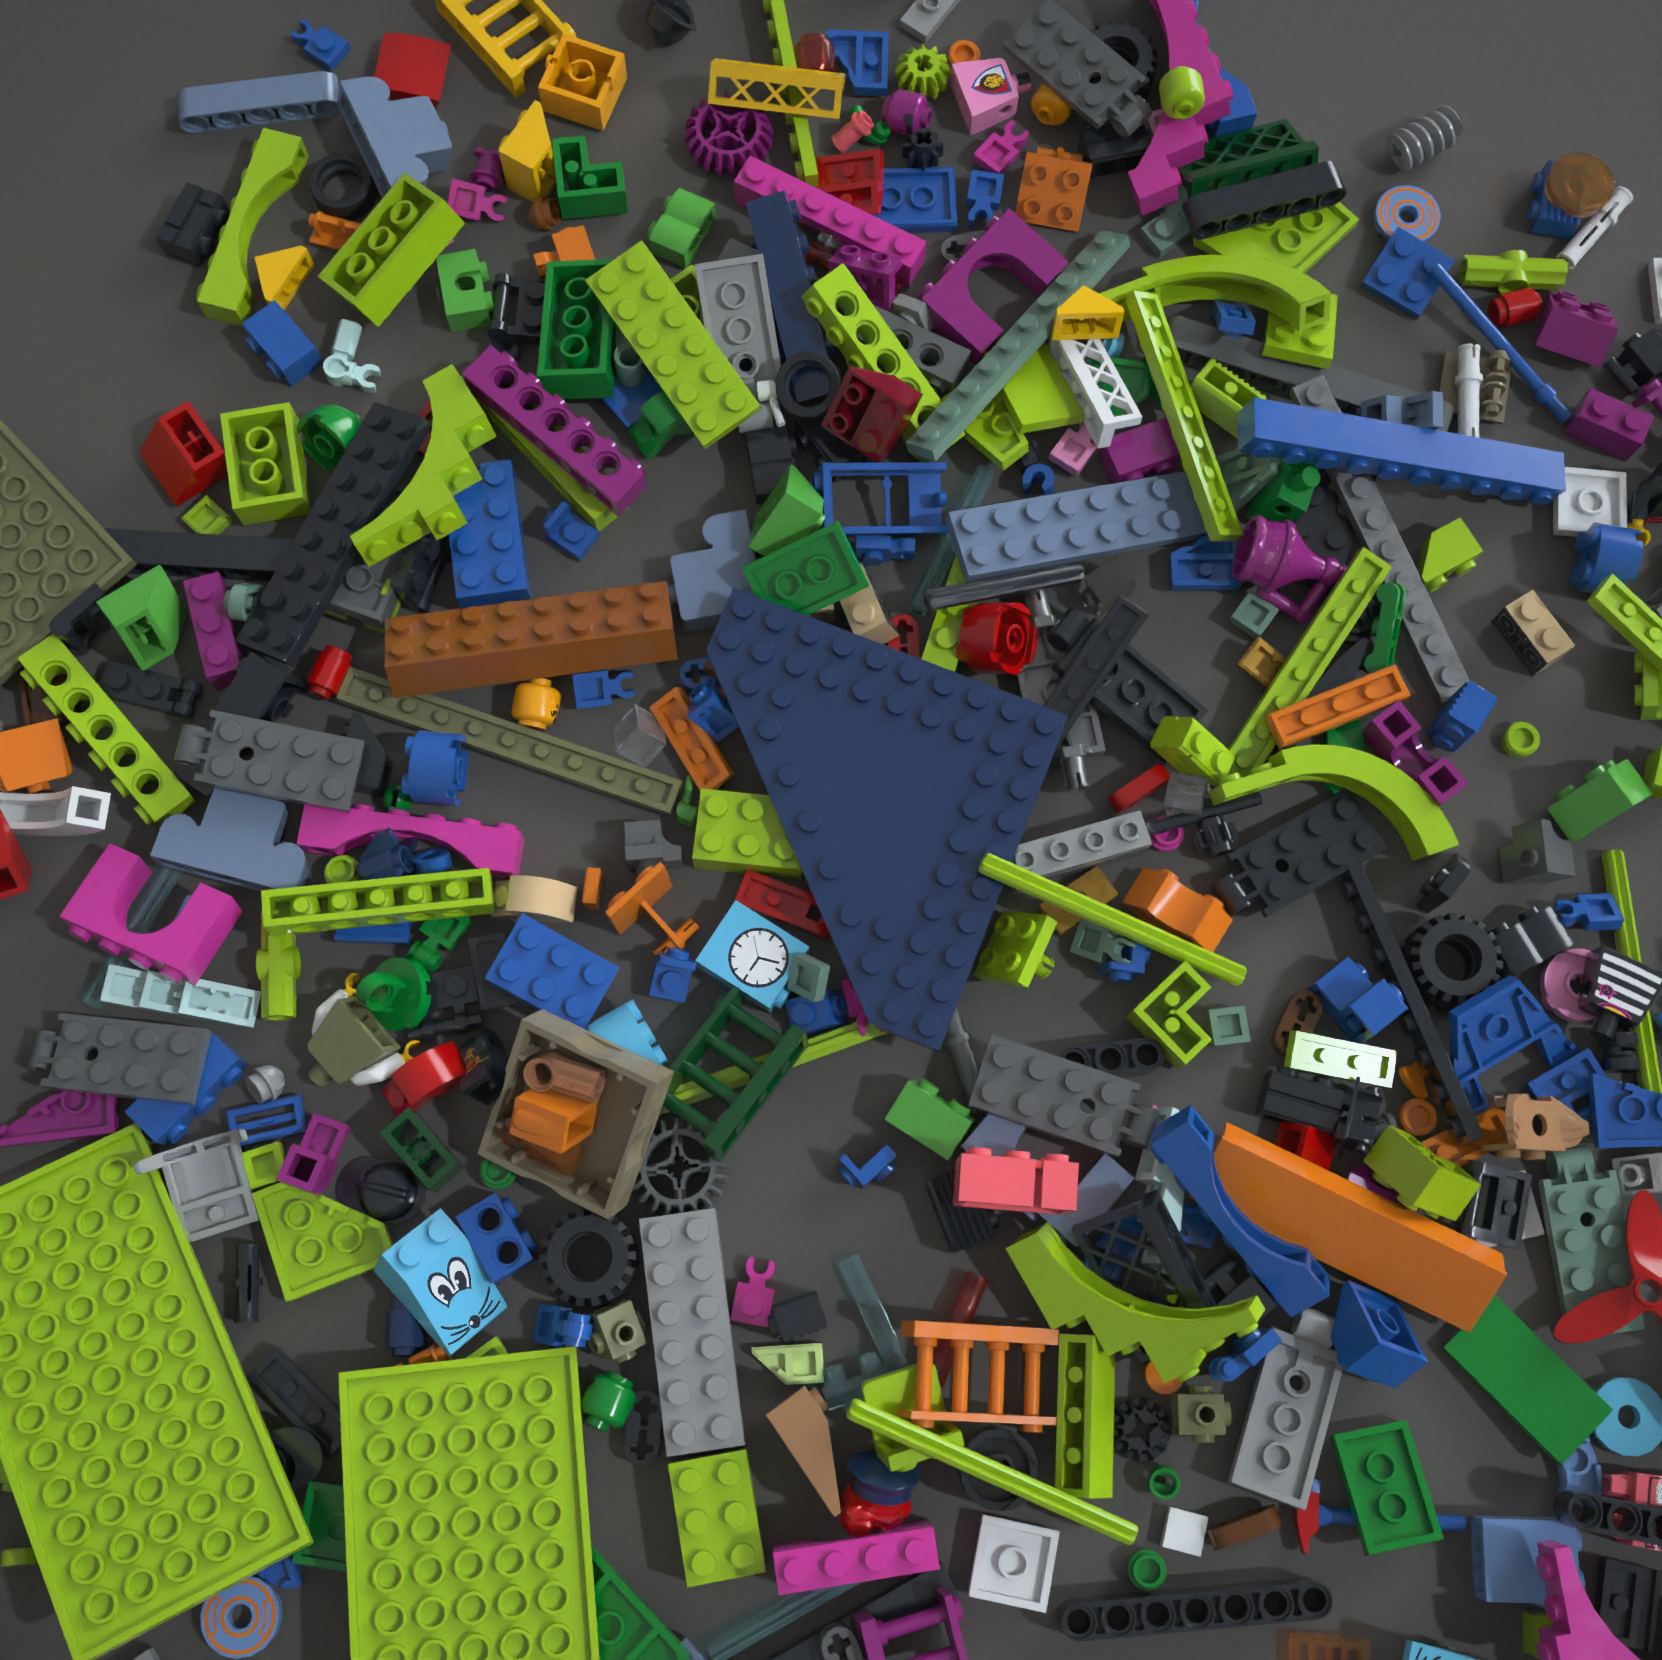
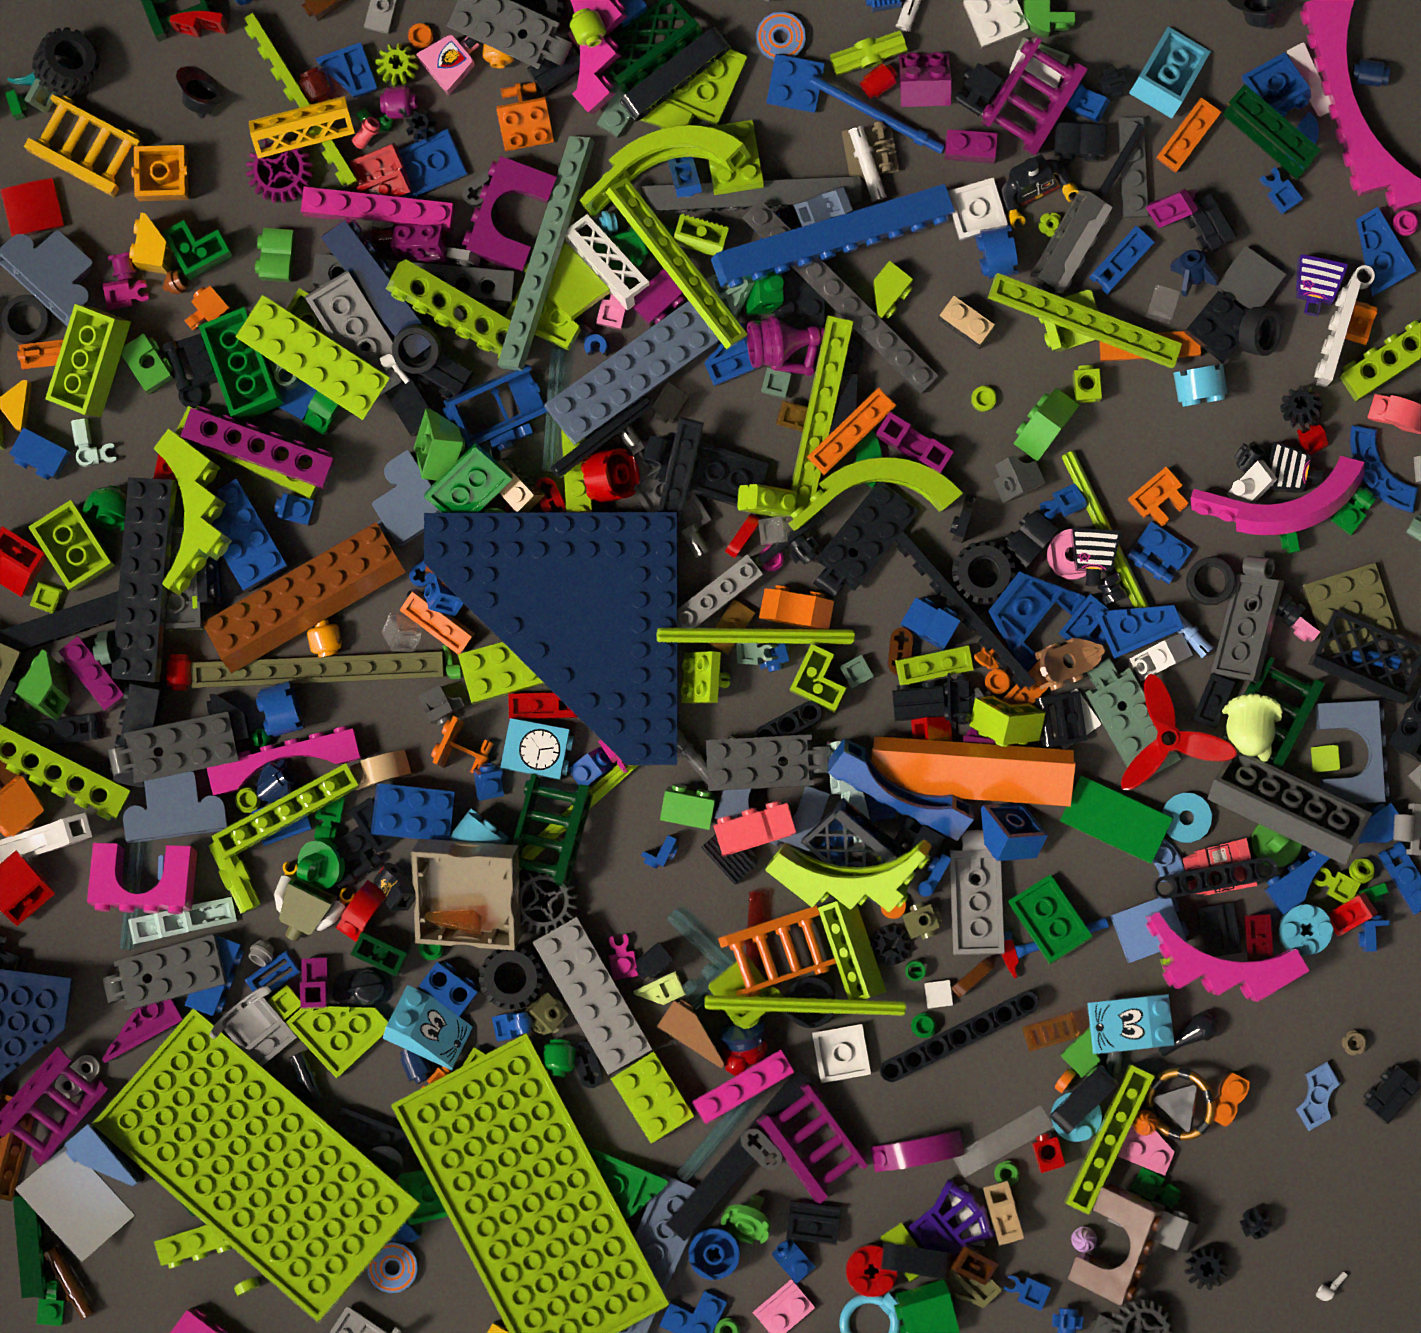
camera: 10 degrees left, 10 degrees up
blue tile [413,847,453,875] -> none
orange torso [509,1089,601,1154] -> none
nougat piece [524,1049,607,1104] -> none
blue plate [571,669,636,709] -> none
orange tile [582,867,604,911] -> none
sand green plate [787,952,830,1002] -> none
dark red slope [821,366,923,463] -> none
blue plate [966,170,1004,227] -> none
dark pink plate [972,120,1029,174] -> none
yellow slope [1051,285,1125,340] -> none
green plate [1364,583,1406,673] -> none
blue brick [1426,681,1498,752] -> none

